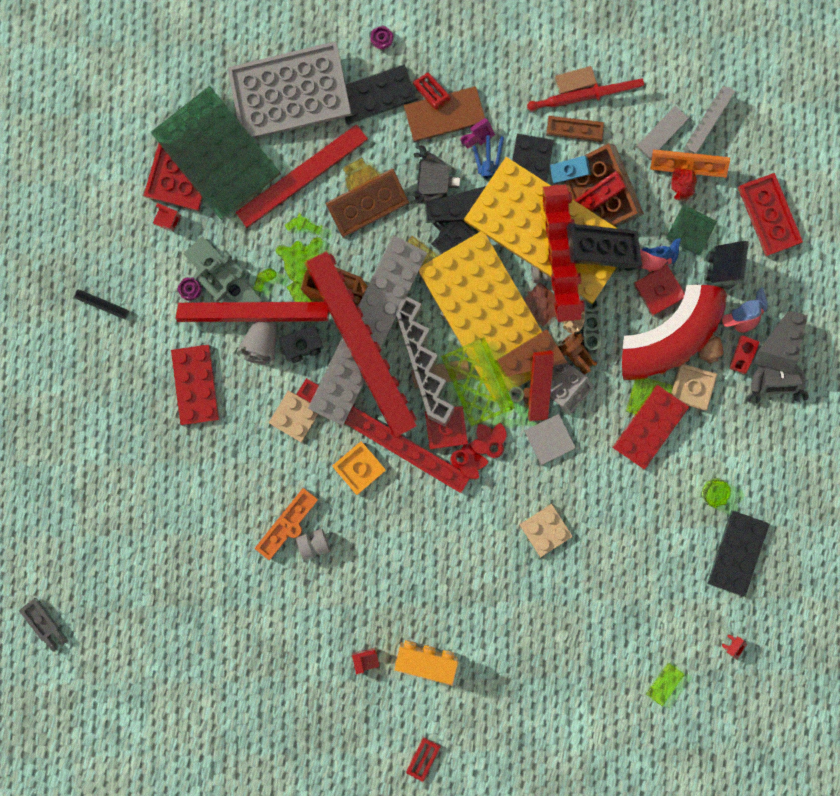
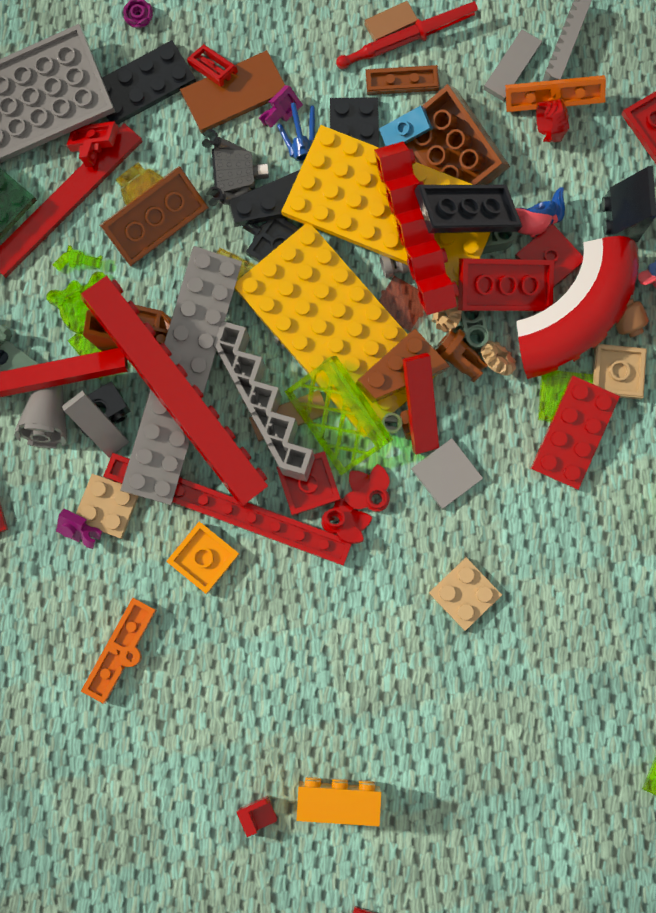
camera: 10 degrees left, 5 degrees down
clear neon green arm [253,268,277,292] -> none
light grey wheel [296,528,330,561] -> none
light grey bracket [550,363,594,416] -> none
red tile [574,171,627,212] -> none
clear green plate [665,204,717,255] -> none
none -> magenta plate [56,509,102,549]
none -> light grey tile [62,390,129,458]
none -> red hinge [66,121,119,167]
none -> red plate [458,258,554,311]
none -> tan gear [481,340,516,376]

